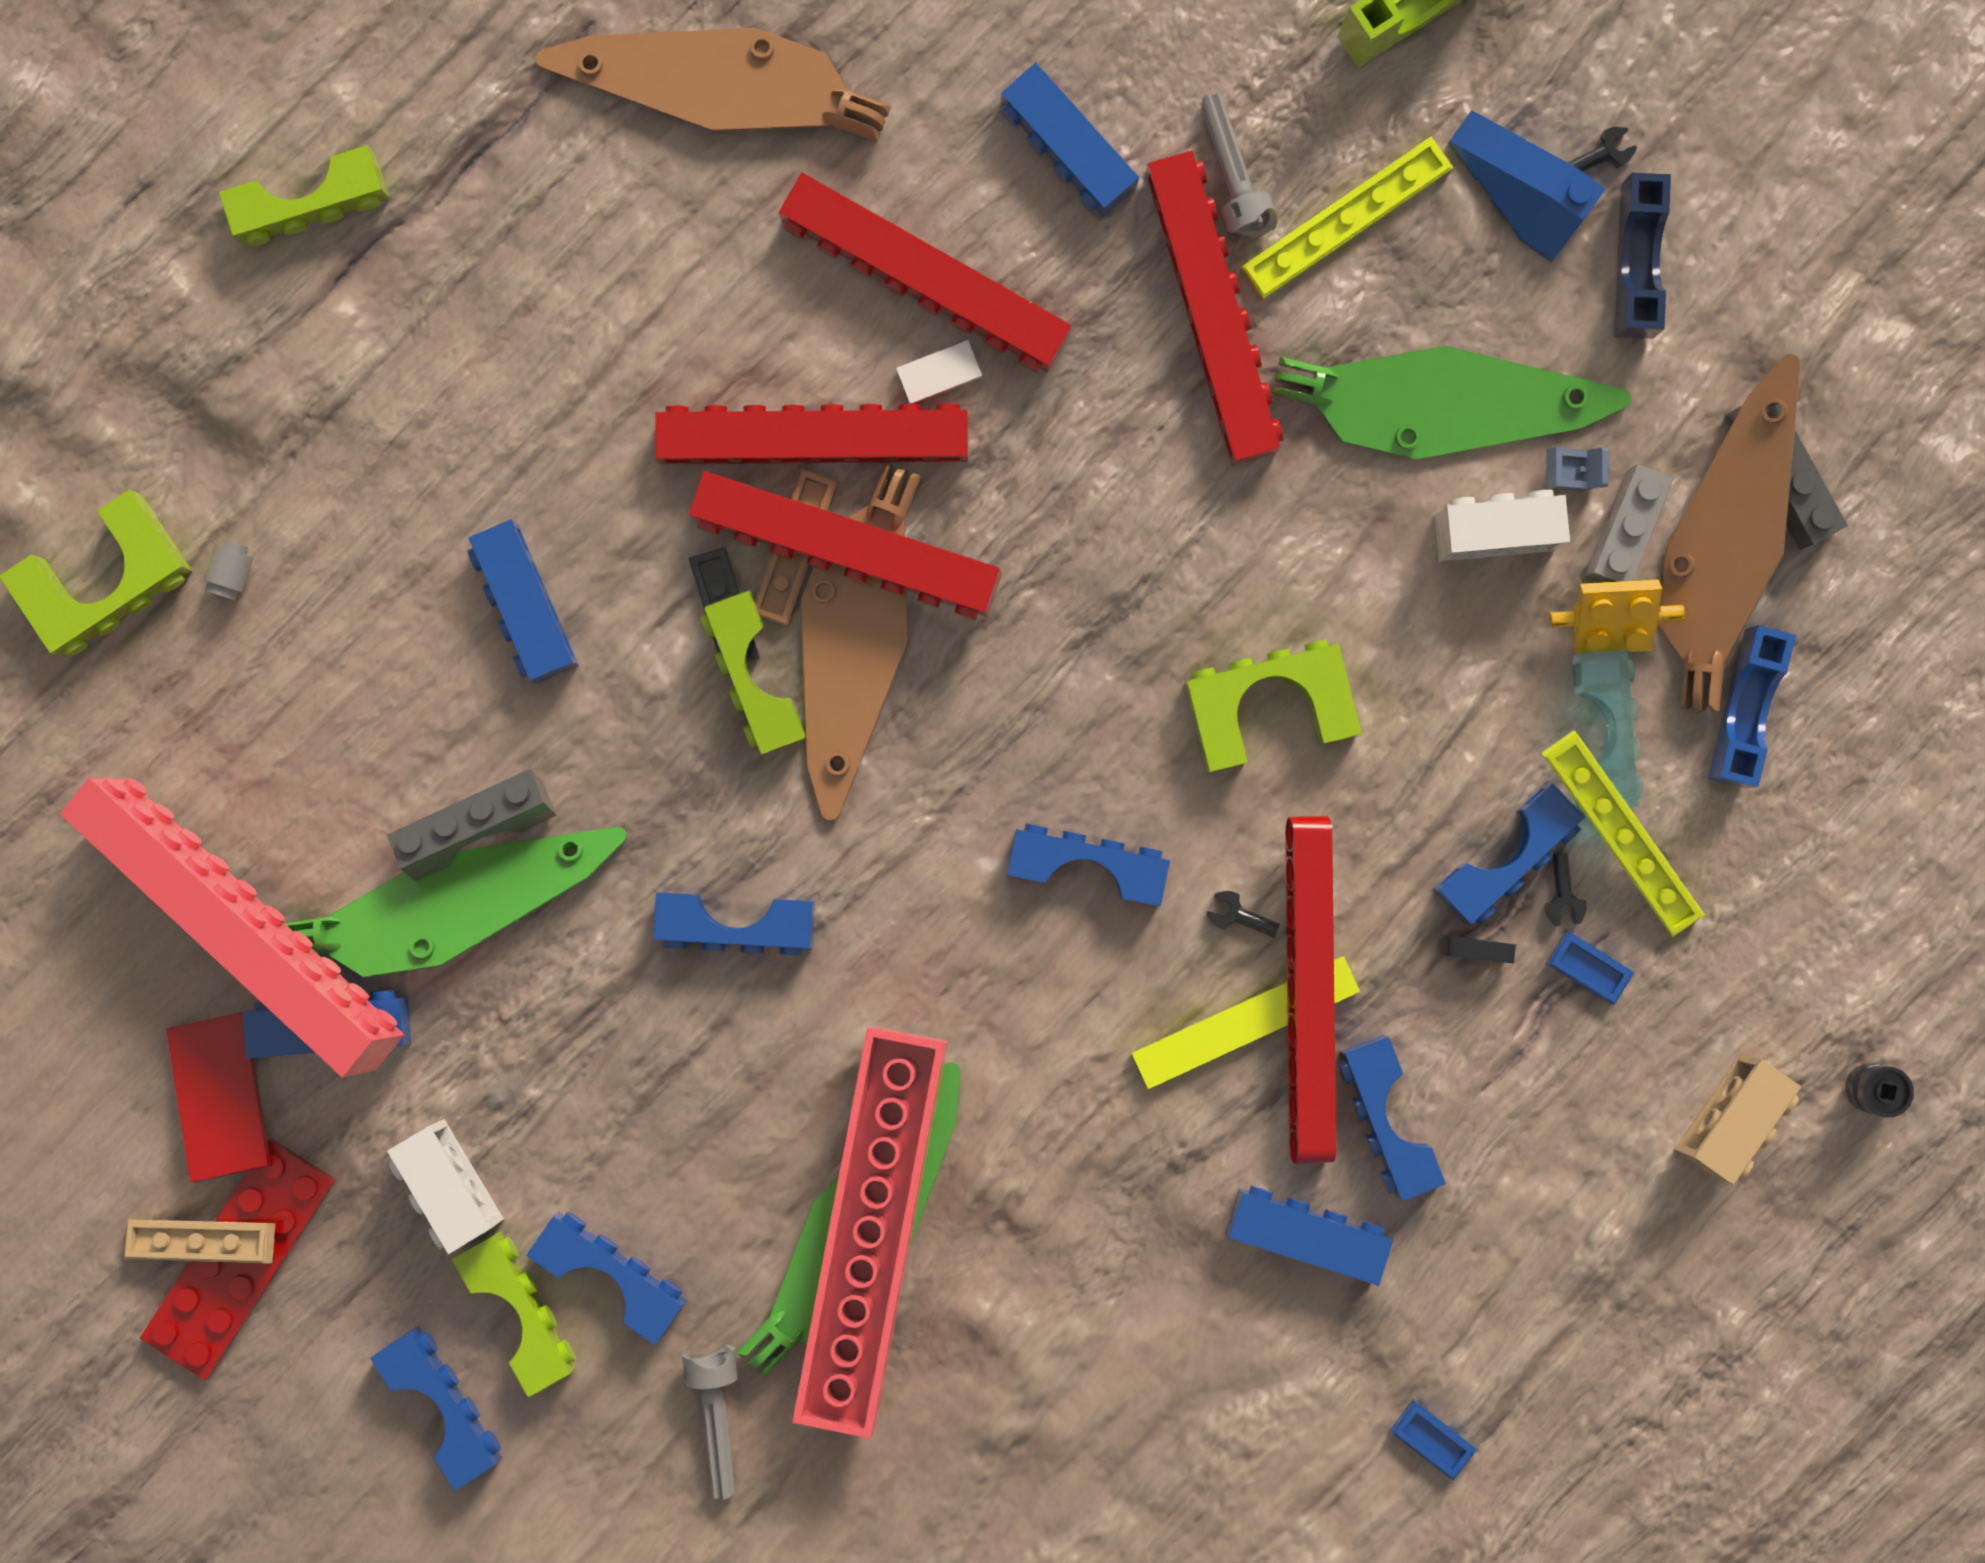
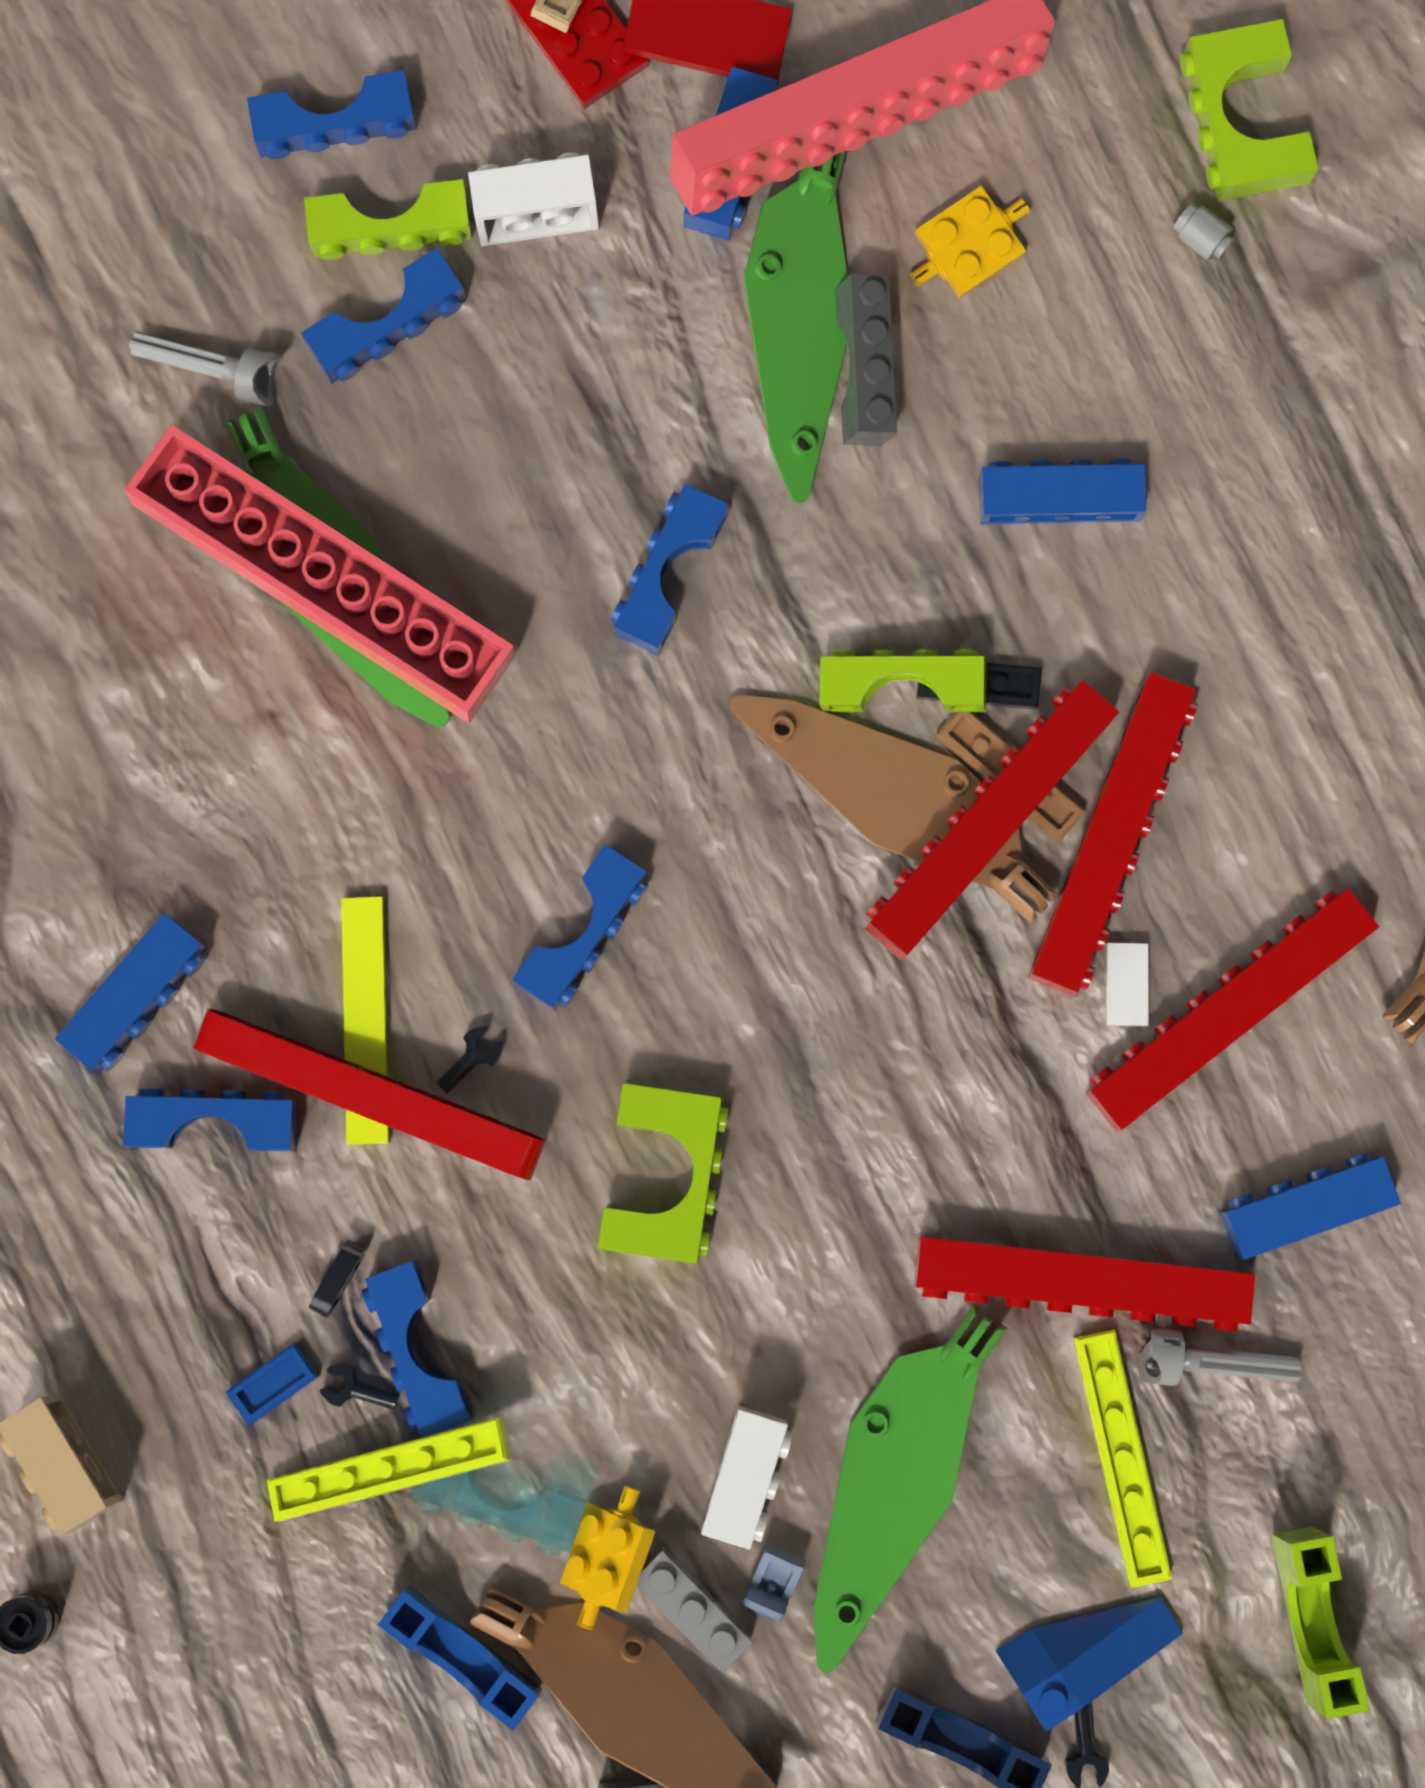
camera: 115 degrees right, 5 degrees down
none -> yellow plate [910,186,1030,299]

